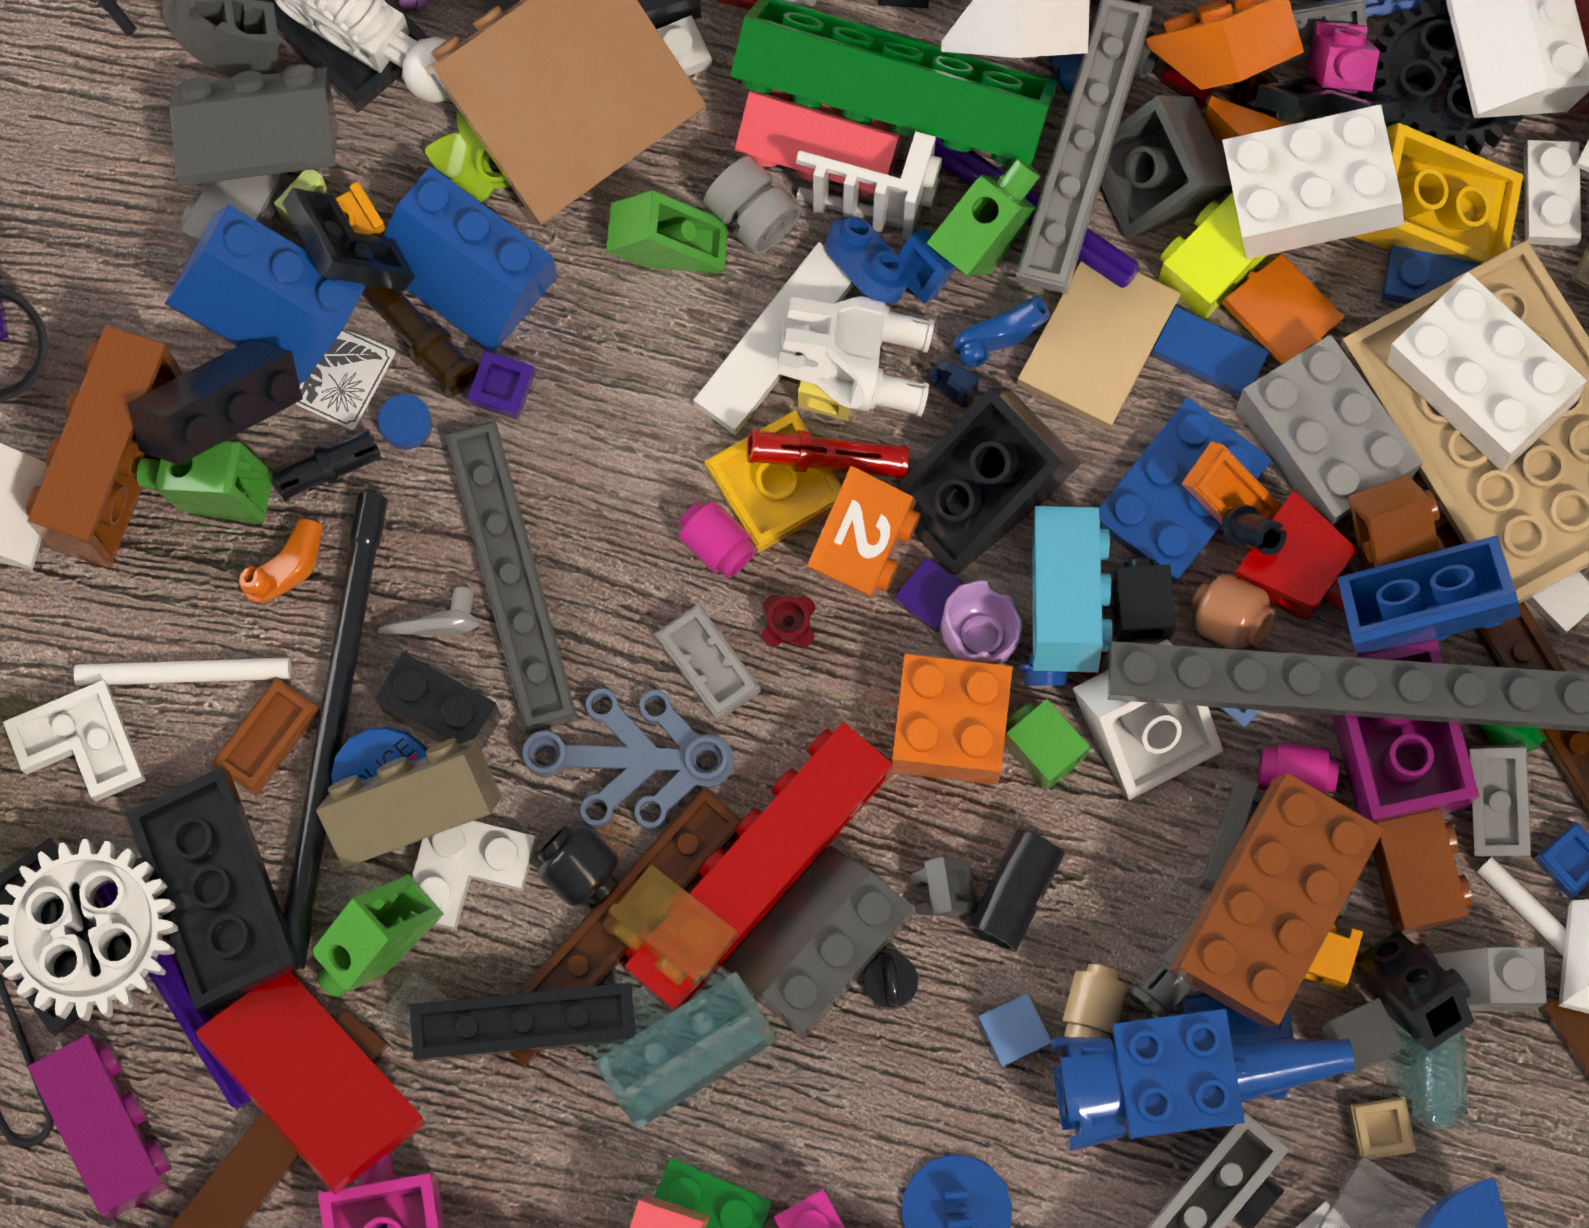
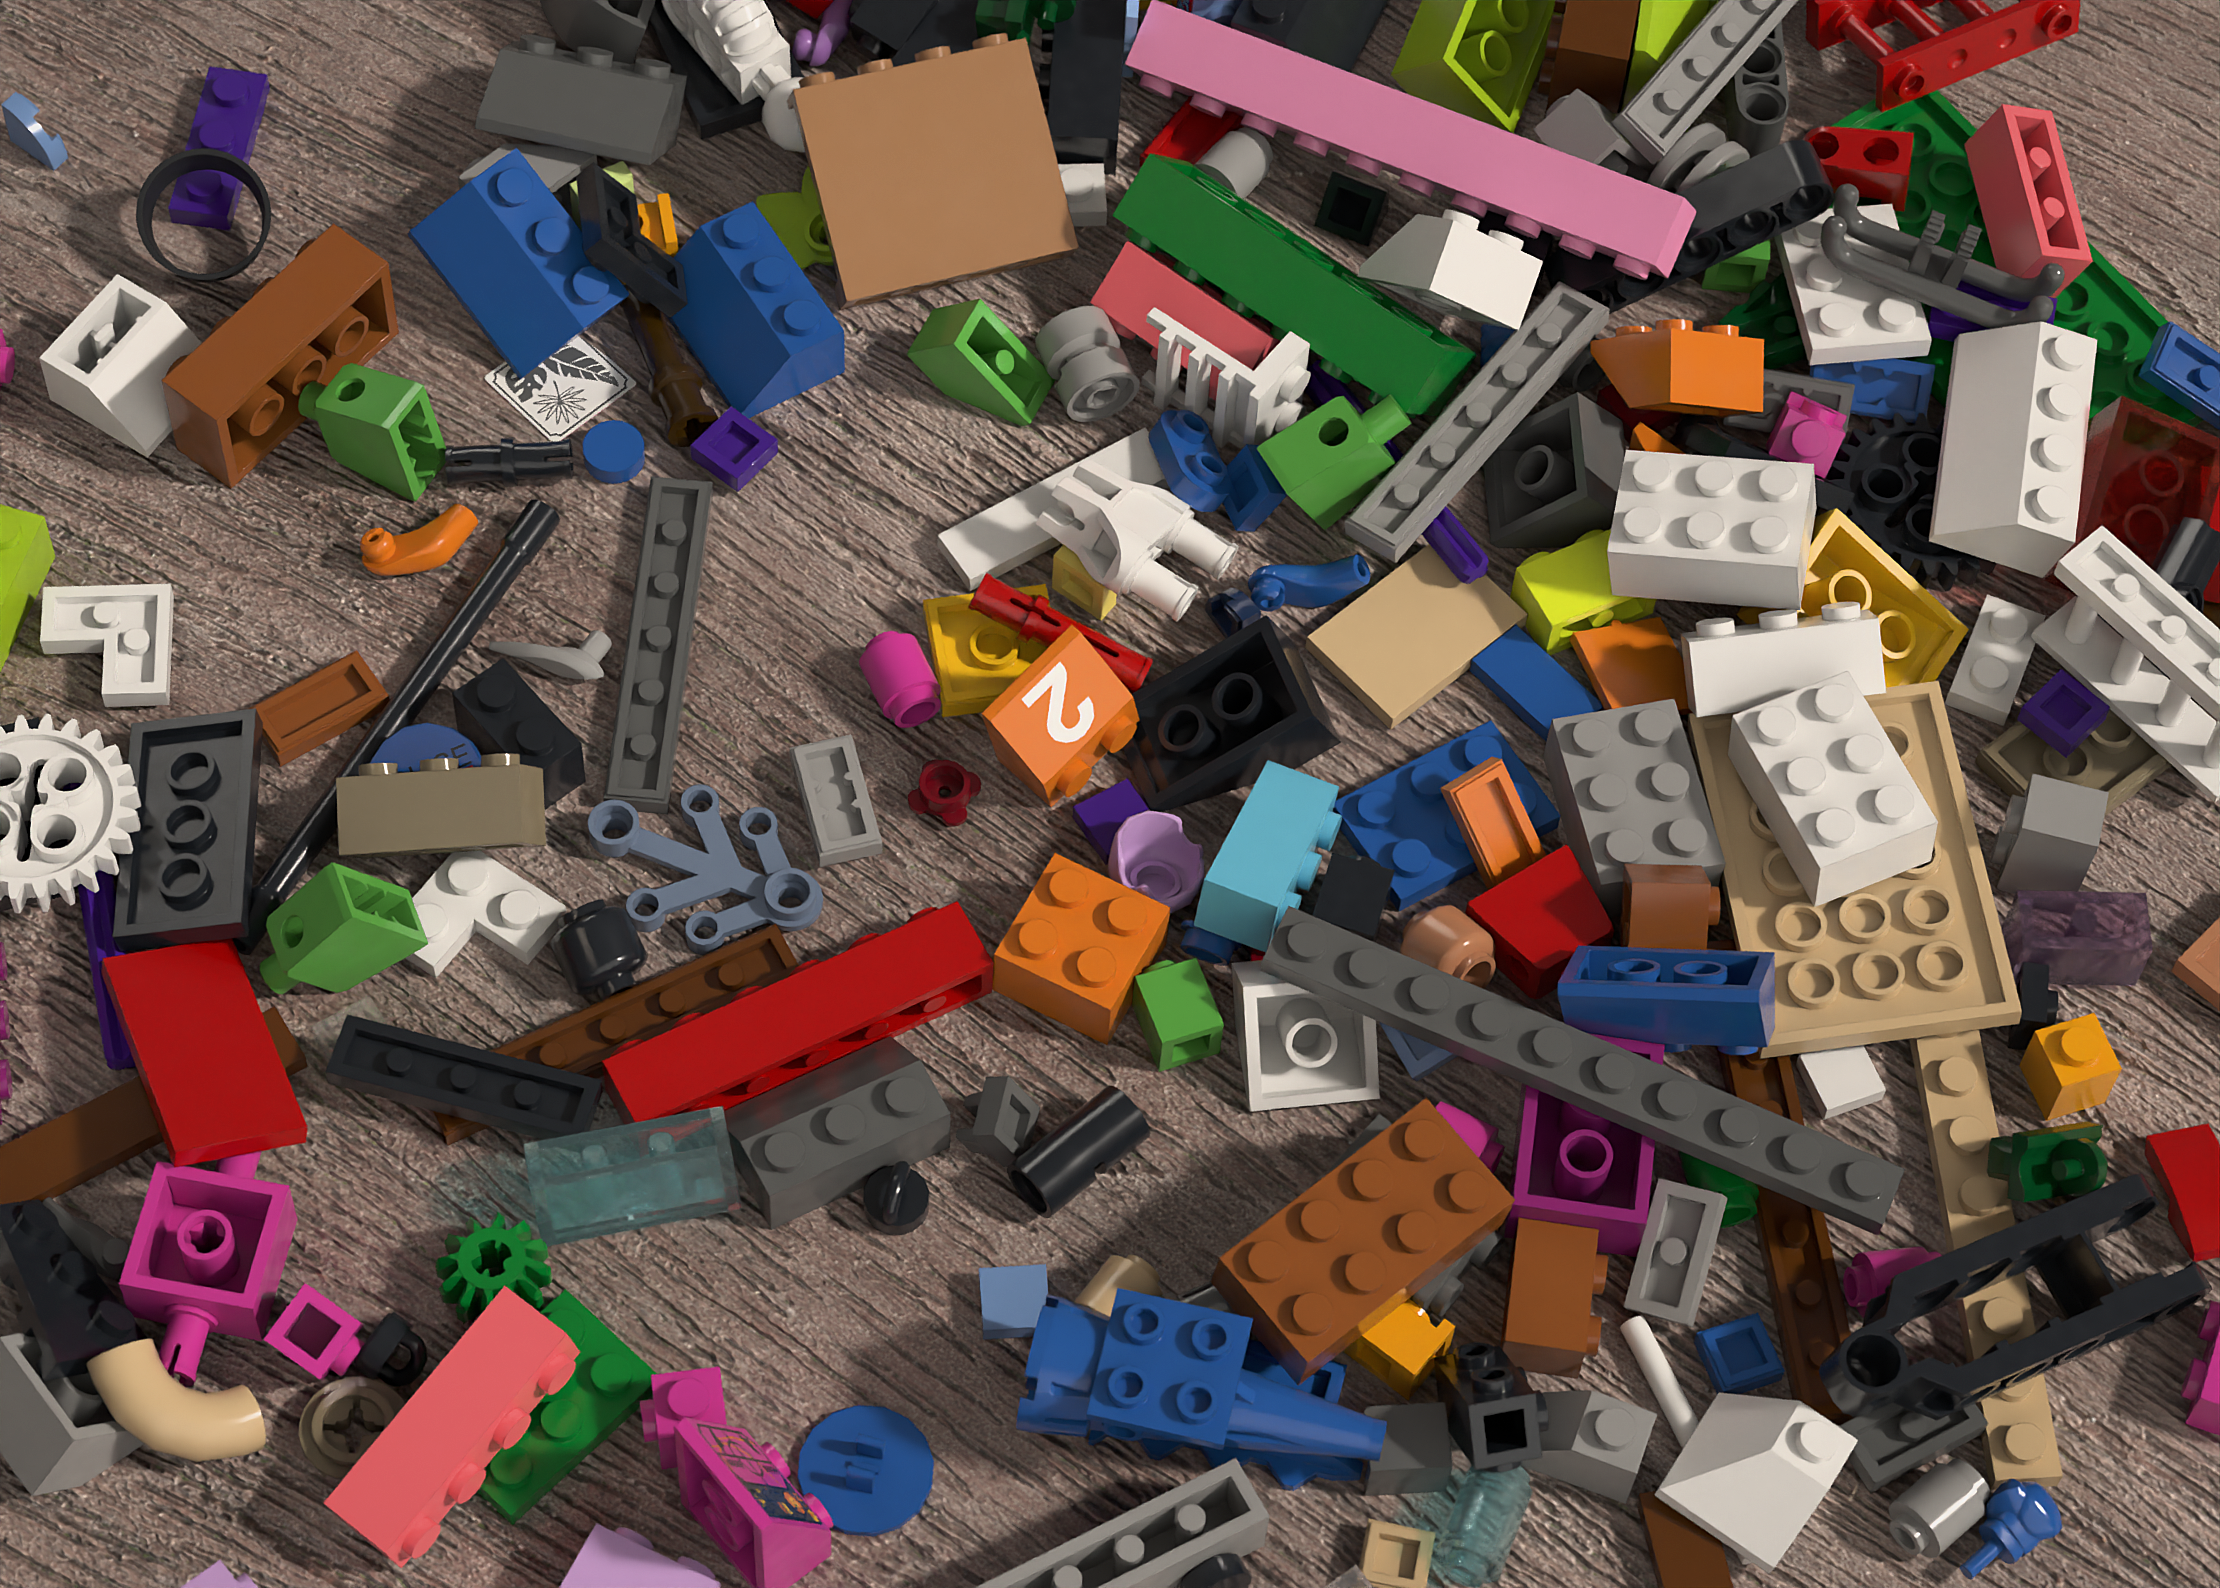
camera: 15 degrees right, 15 degrees down
white bar [74,658,291,686] -> none
black brick [127,339,303,465] -> none
clear yellow bracket [607,864,738,987] -> none
black pin [1222,504,1287,555] -> none
none -> green gear [435,1212,552,1324]
none -> white brick [1680,602,1886,717]

